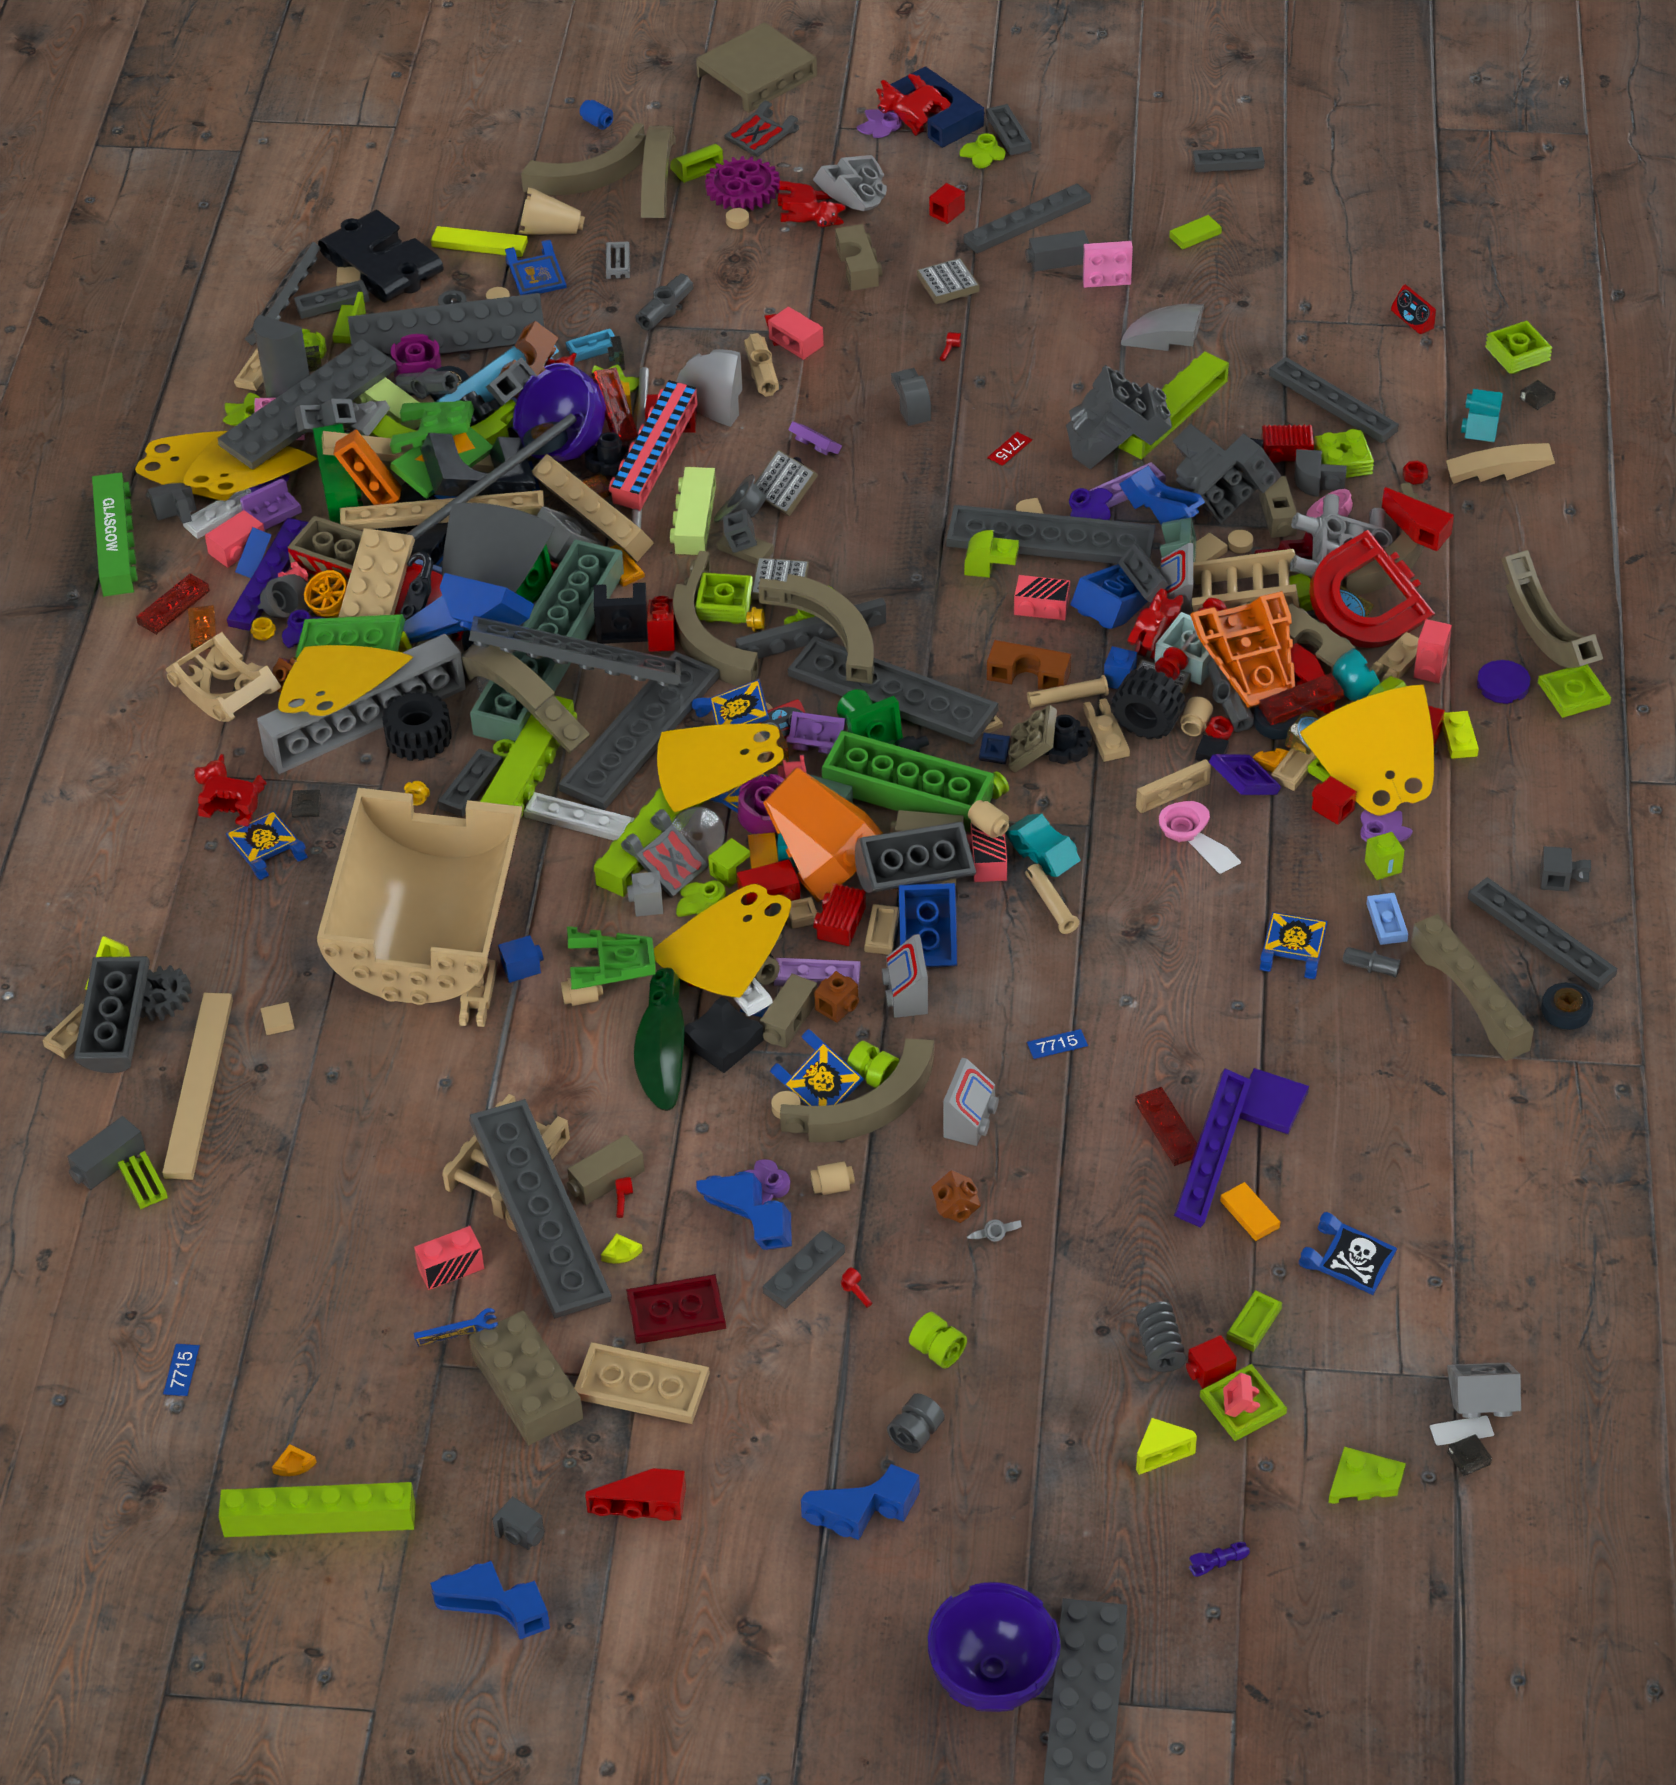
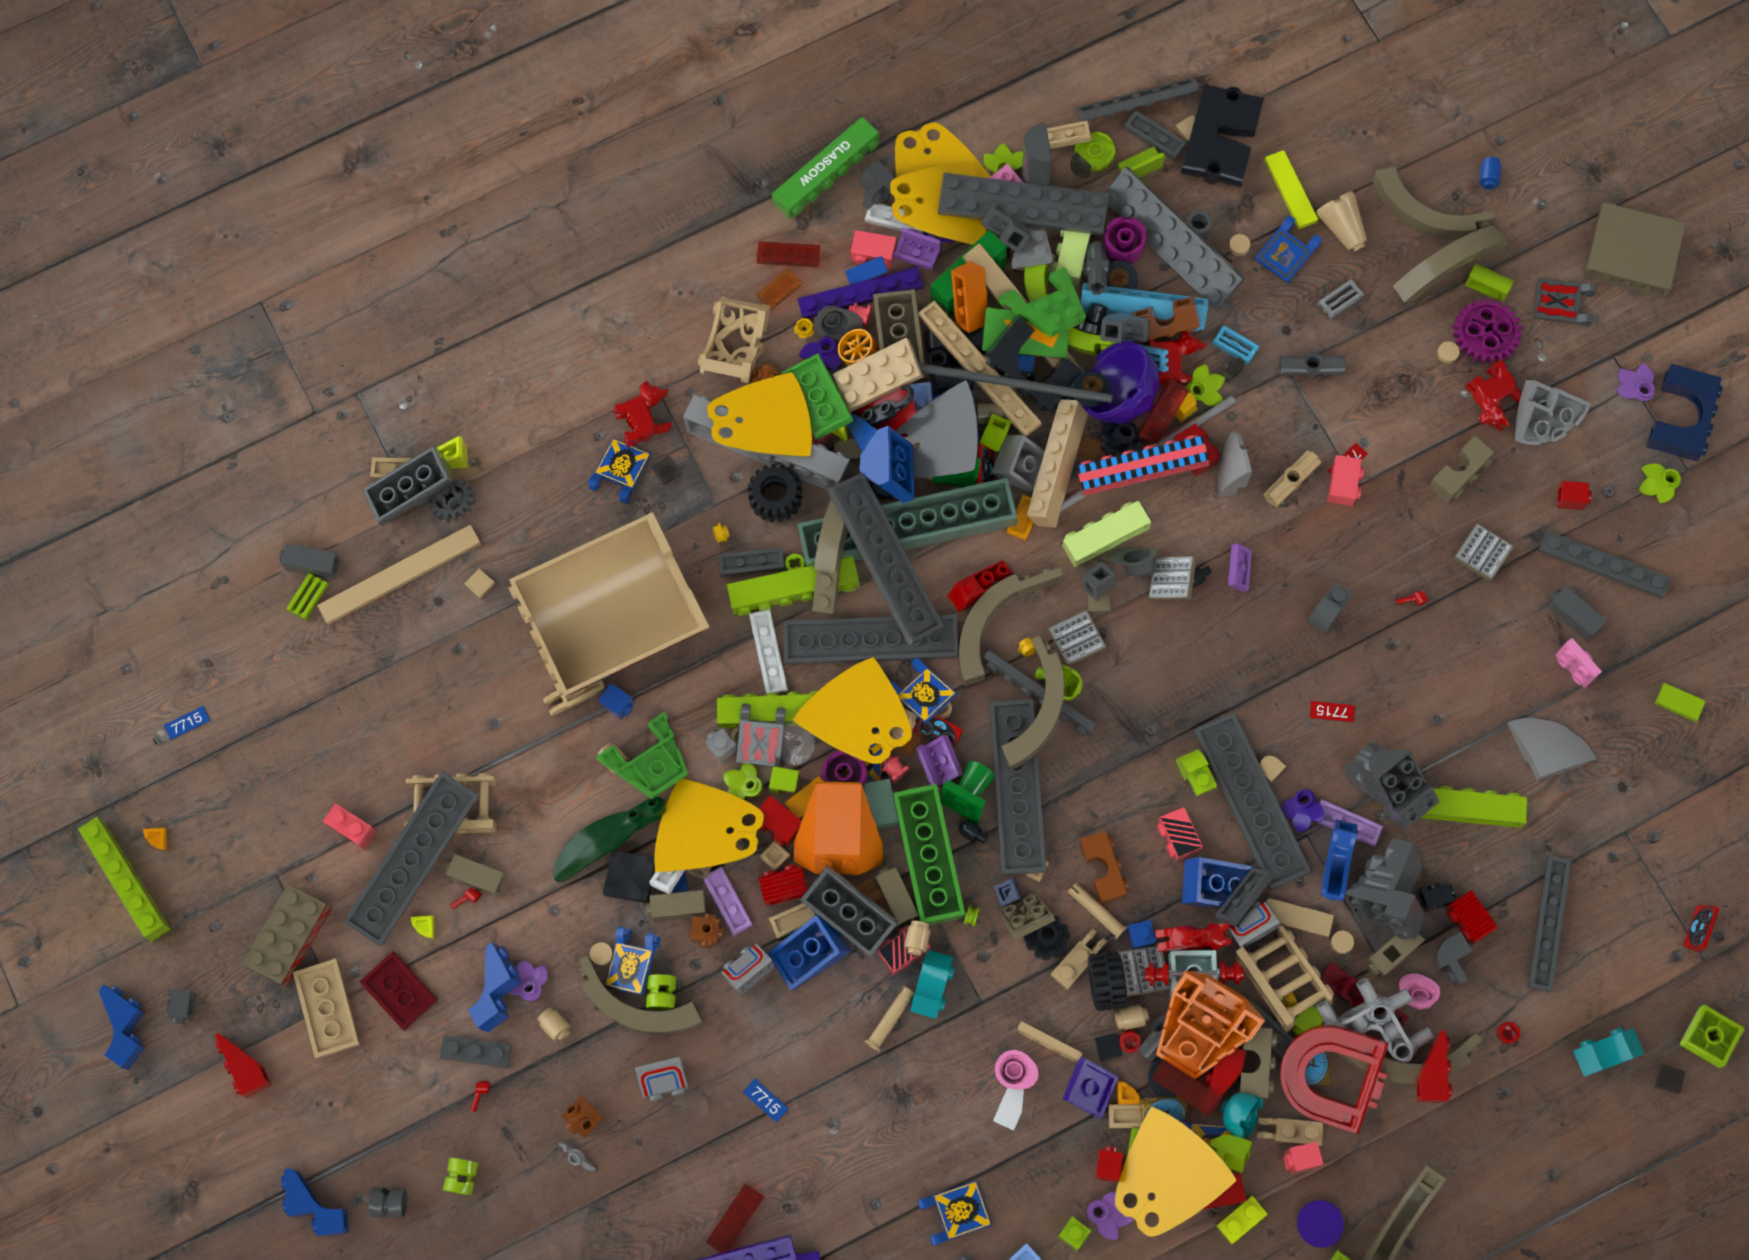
camera: 60 degrees right, 25 degrees up
blue flag [414,1308,498,1347] -> none
black panel [594,582,648,644] -> none
lime brick [695,573,753,624] -> none
red animal [876,74,951,136] -> none
dark grey plate [986,104,1032,155] -> none
sand green panel [1160,517,1197,562] -> none
lime brick [1314,429,1374,478] -> none
tan slope [1446,443,1555,484] -> none

